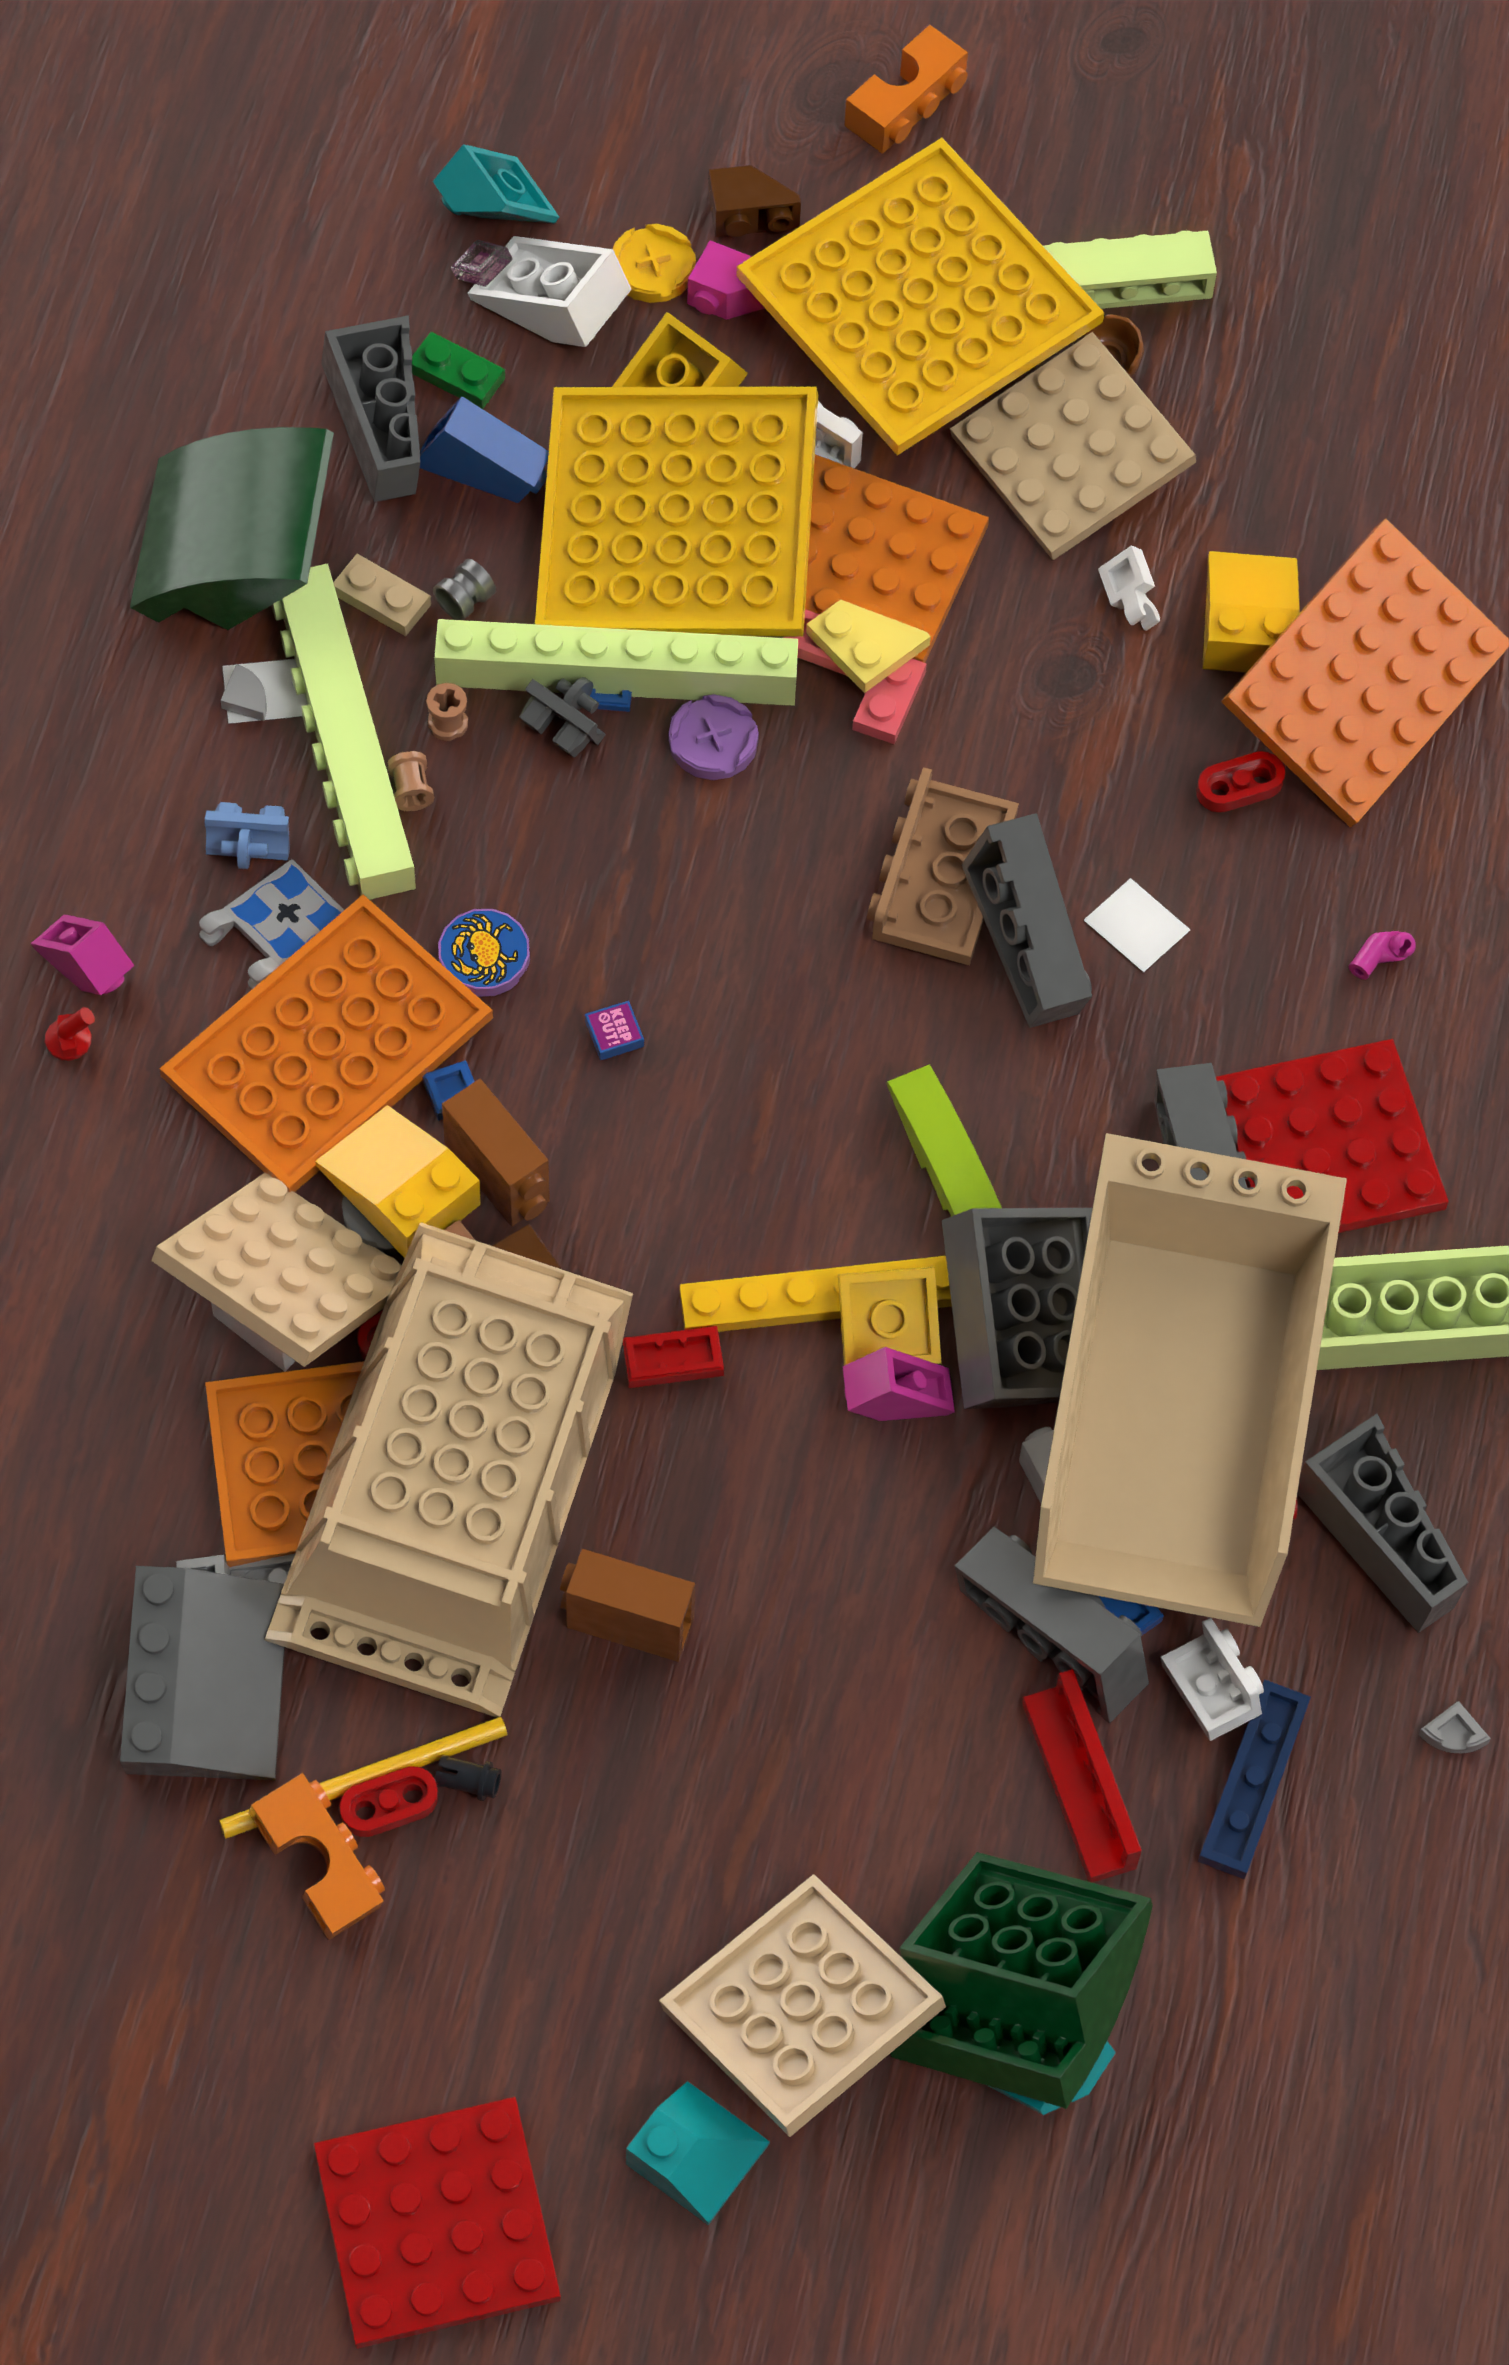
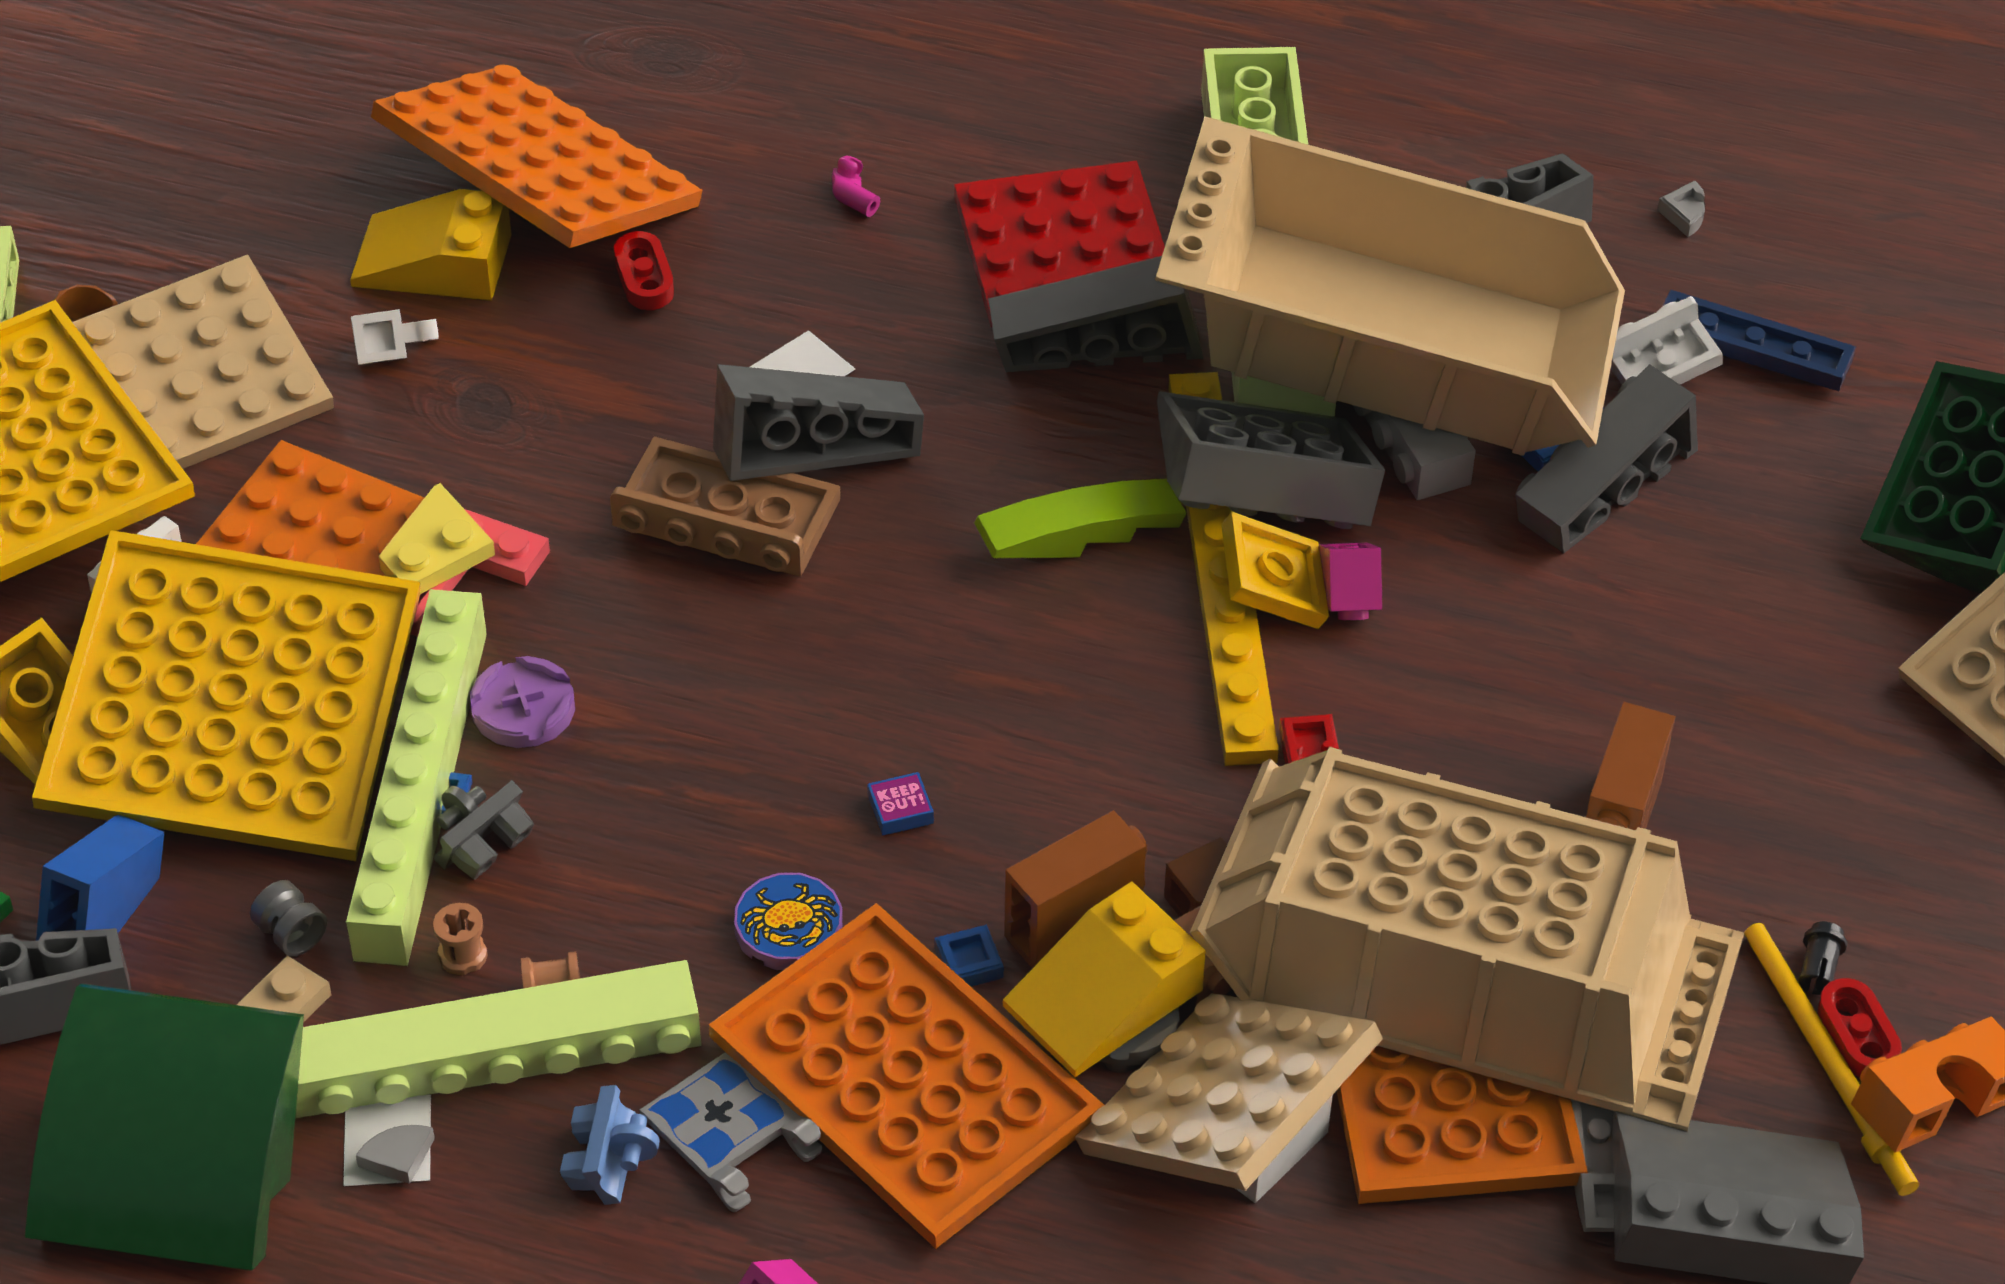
camera: 85 degrees left, 15 degrees down
red fence [1022,1669,1142,1883] -> none

